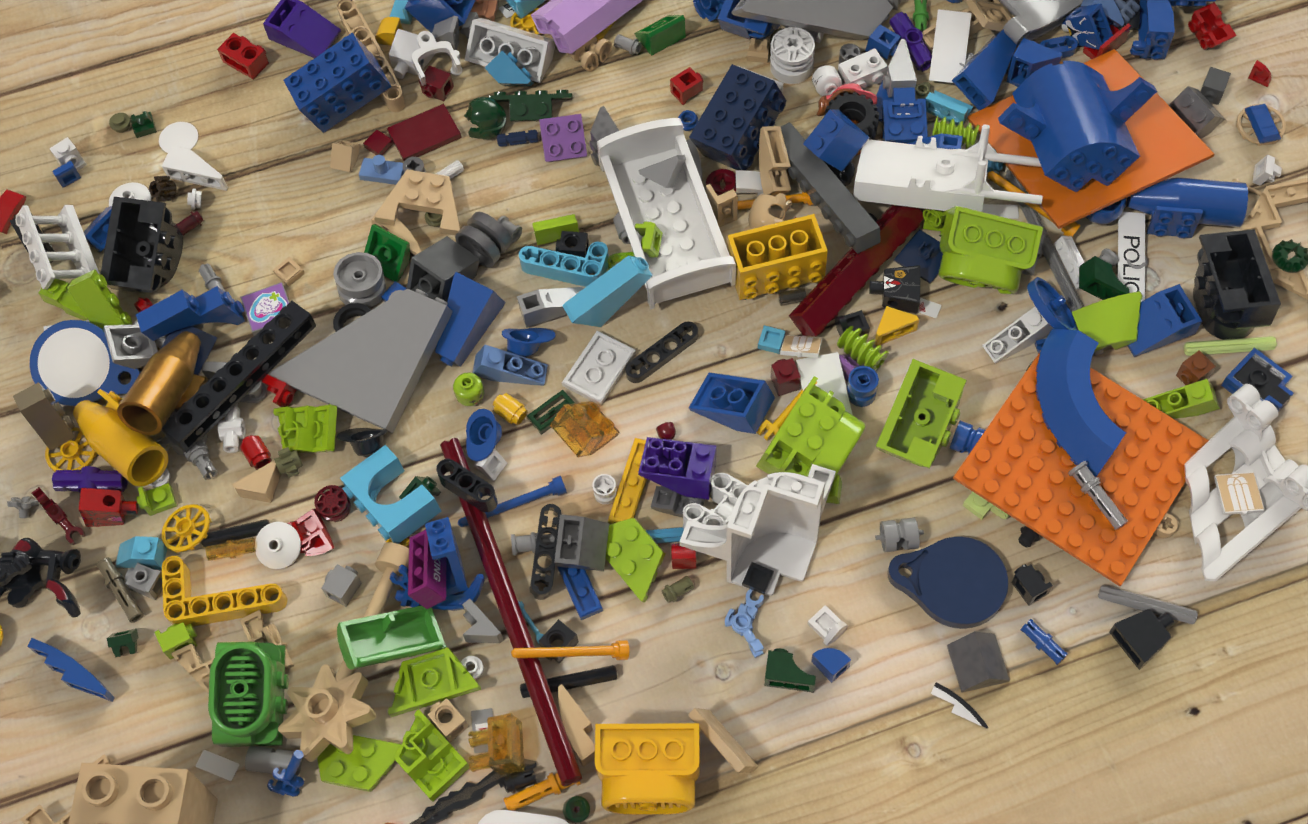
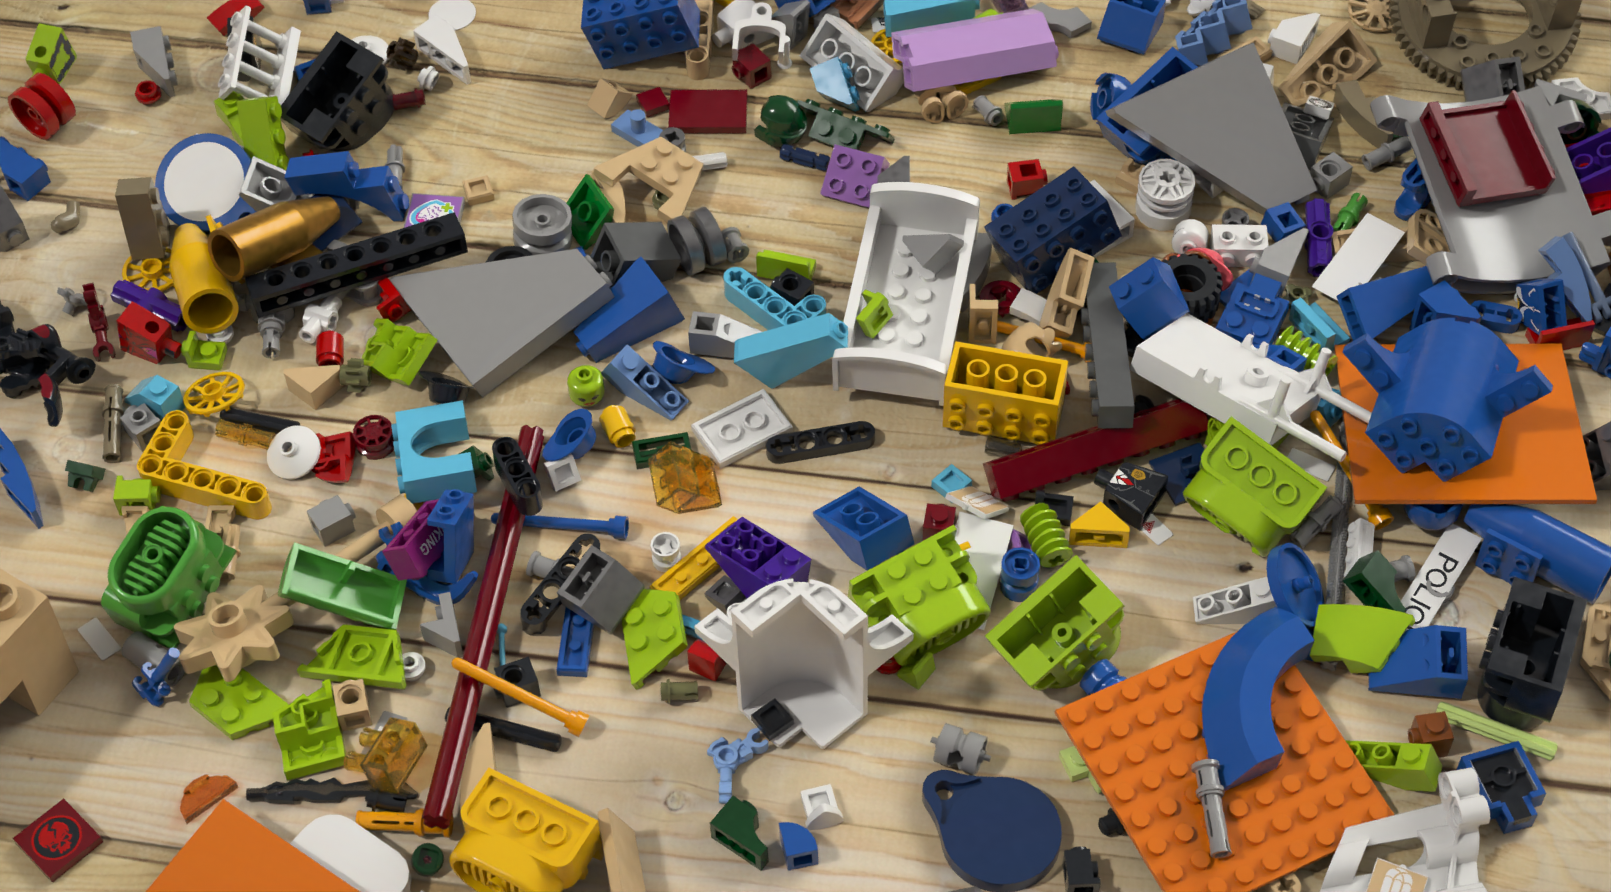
camera: 25 degrees right, 10 degrees down
dark red hinge [656,422,676,440] -> none

